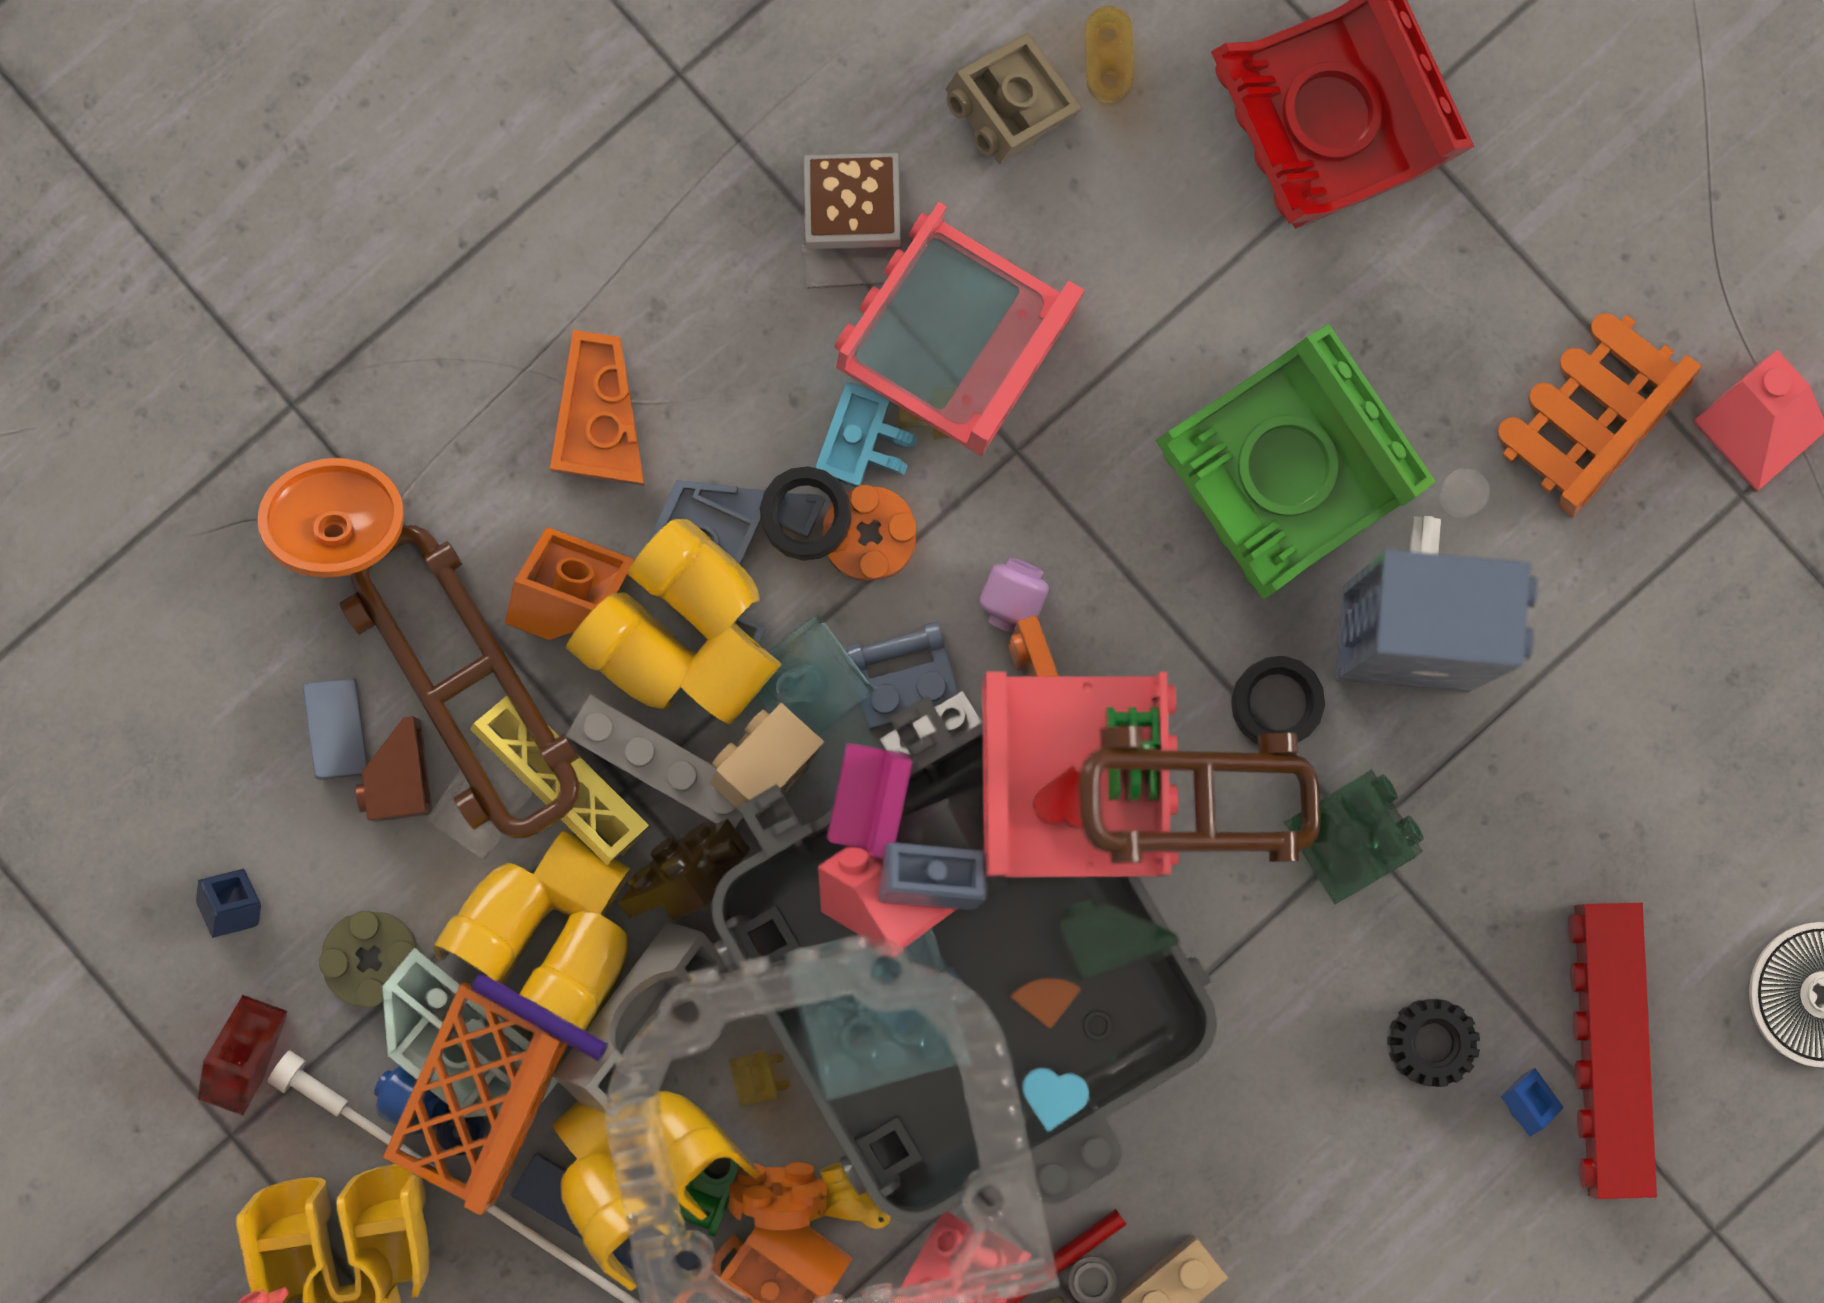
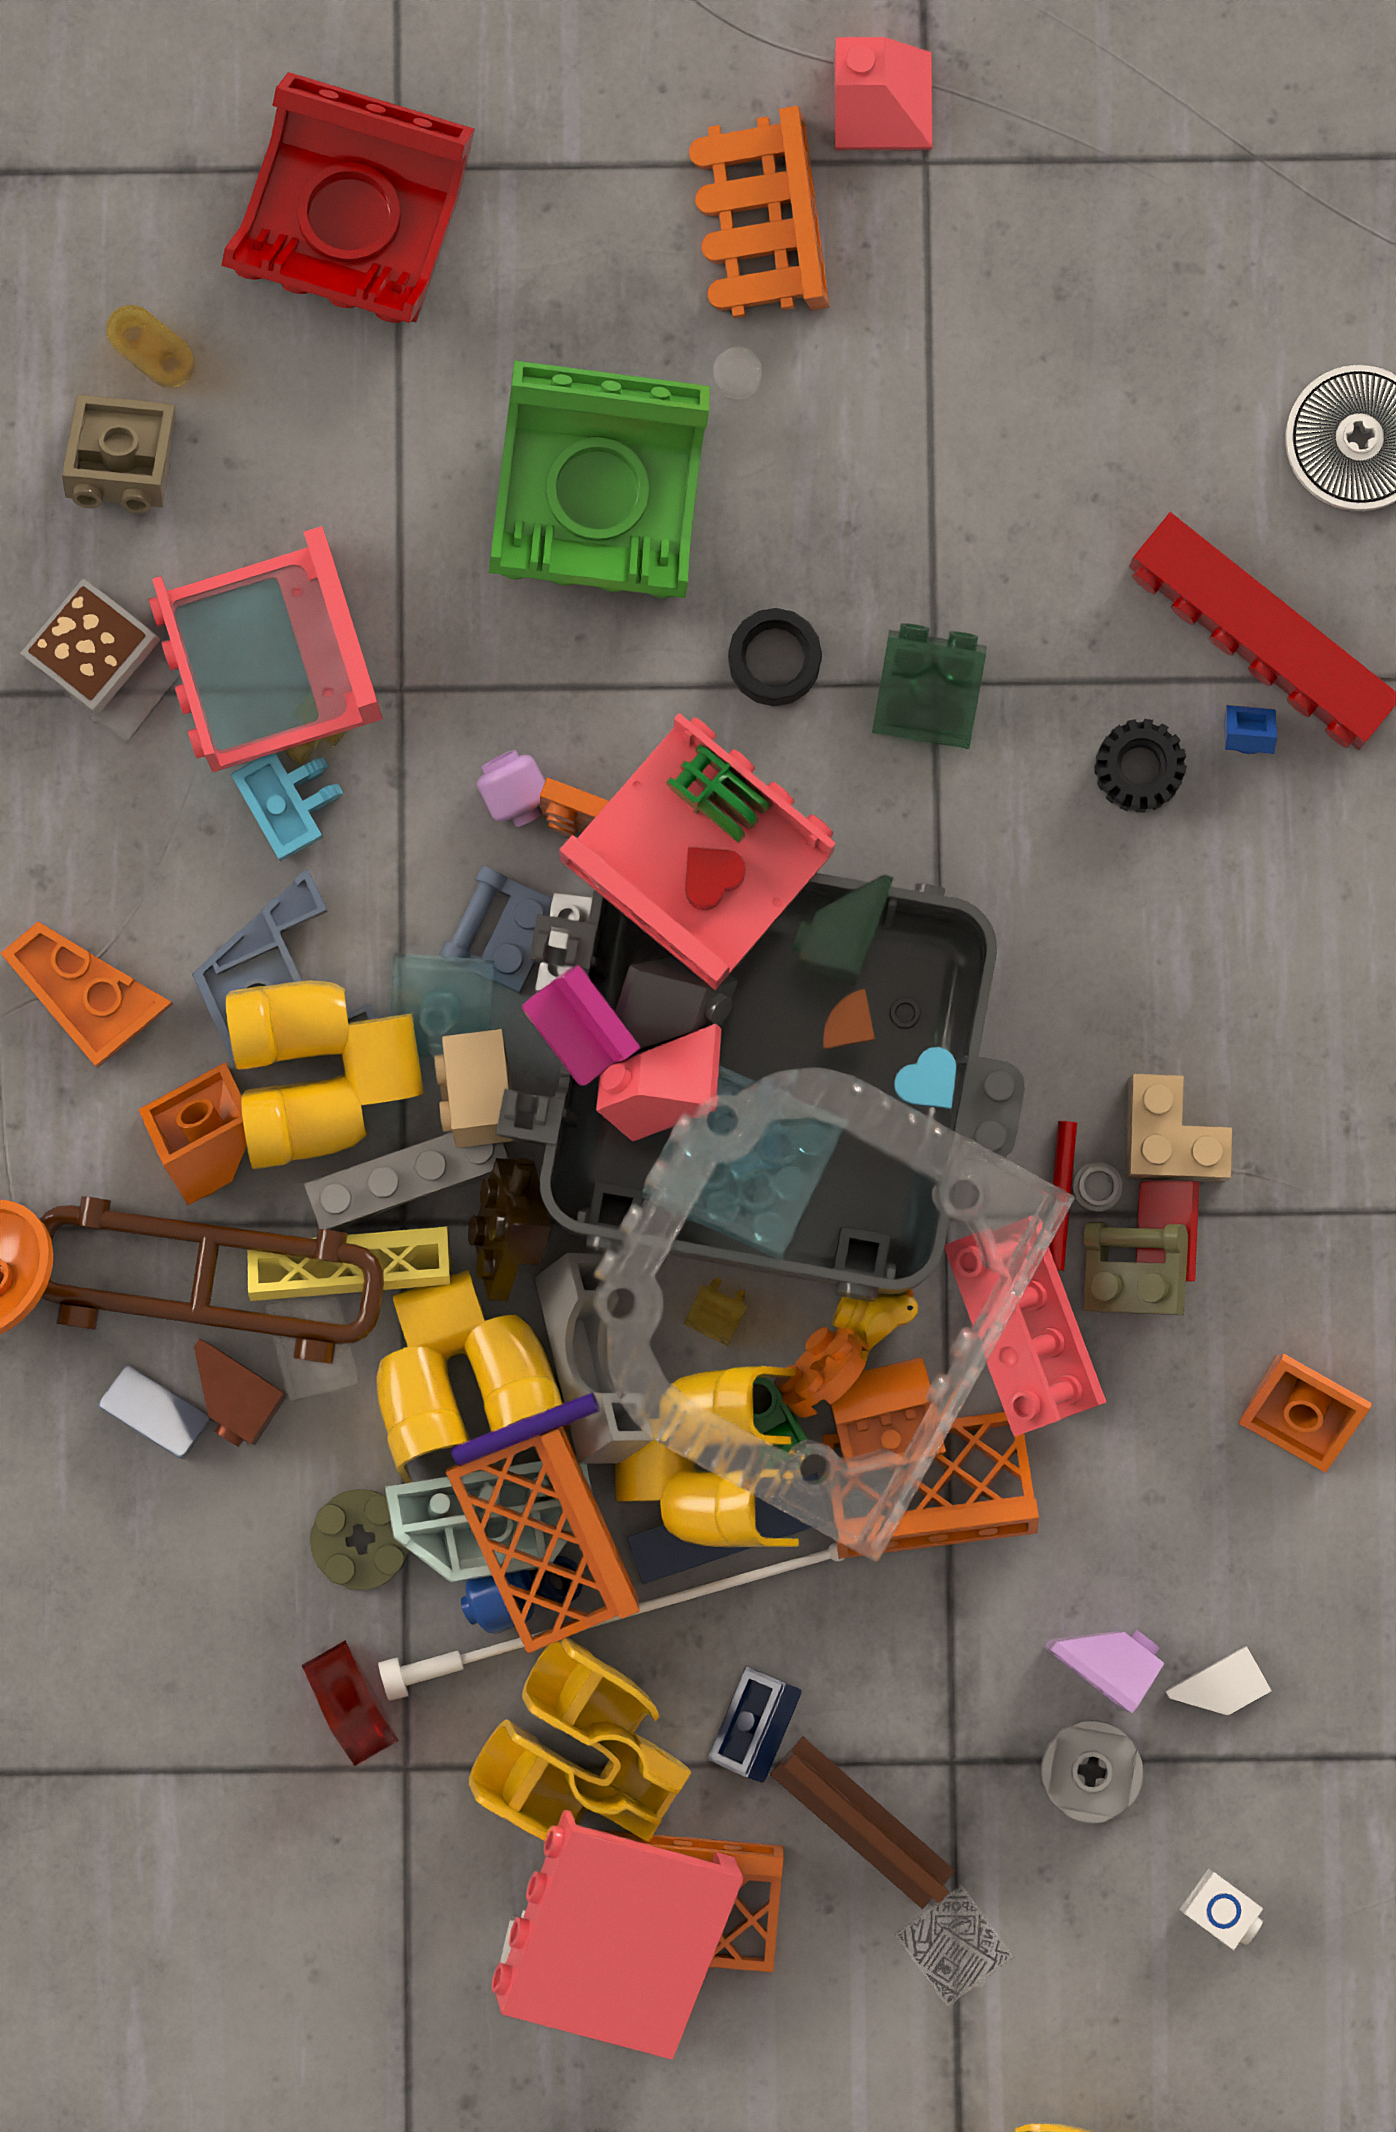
camera: 50 degrees left, 0 degrees up
dark blue slope [196,869,261,938] -> none
black tyre [759,466,852,561] -> none
orange plate [822,485,917,581] -> none
sand blue slope [879,842,986,910] -> none
reddish brown bar [1079,726,1321,863] -> none
sand blue piece [1336,516,1537,692] -> none

